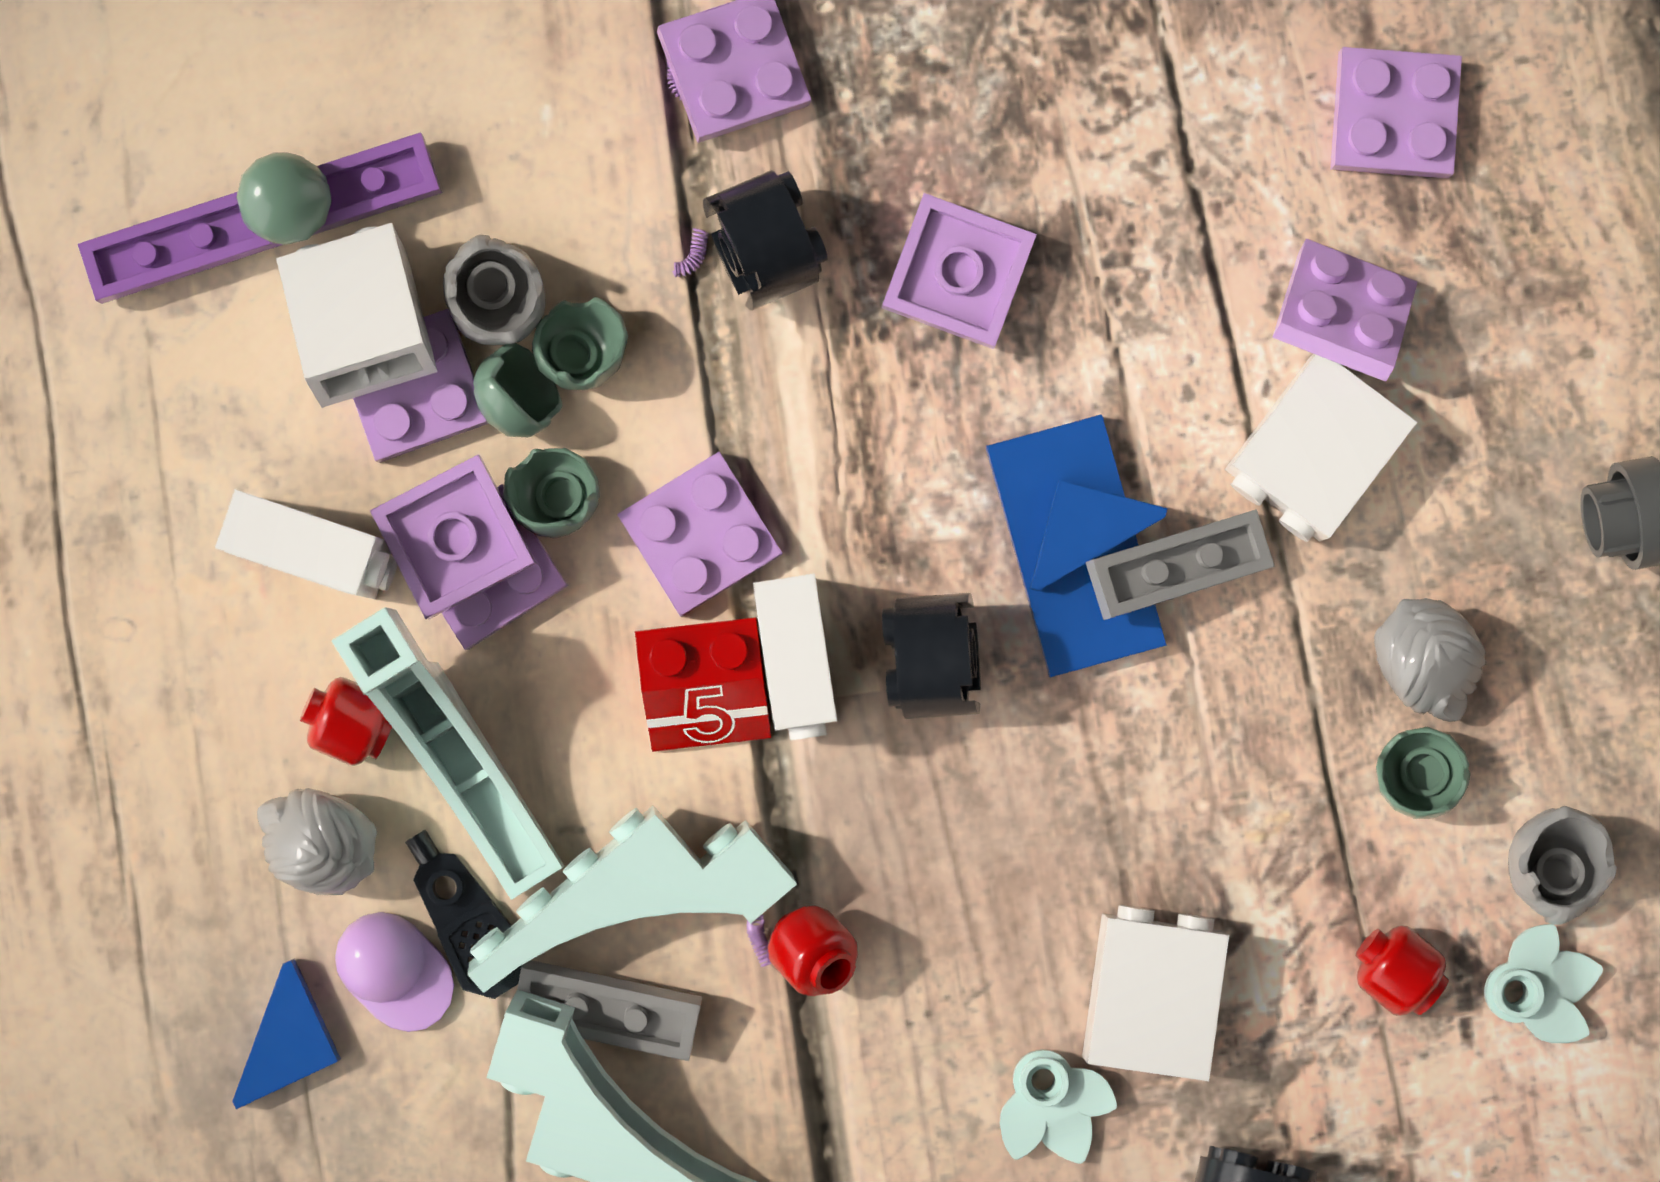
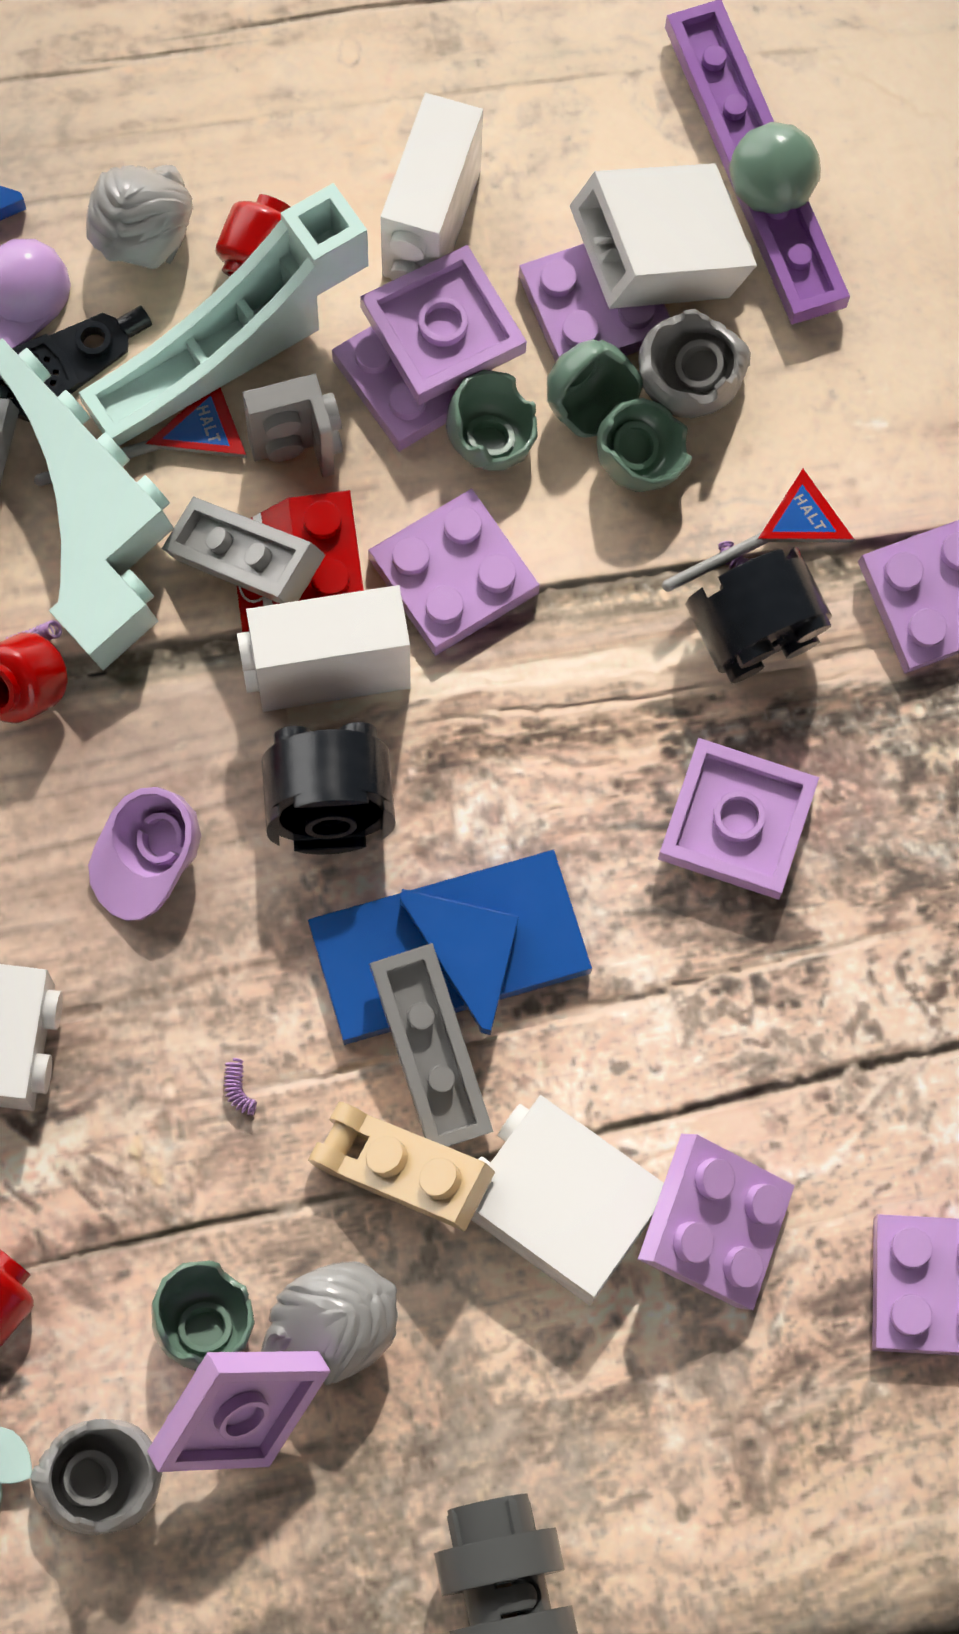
camera: 85 degrees right, 15 degrees down
none -> piece [34,387,247,486]
none -> lavender cap [88,787,201,921]
none -> lavender plate [147,1351,331,1472]
none -> light grey plate [161,496,326,604]
none -> lavender leg [223,1058,257,1116]
none -> light grey bracket [243,373,343,477]
none -> tan plate [308,1101,495,1232]
none -> piece [662,468,855,592]

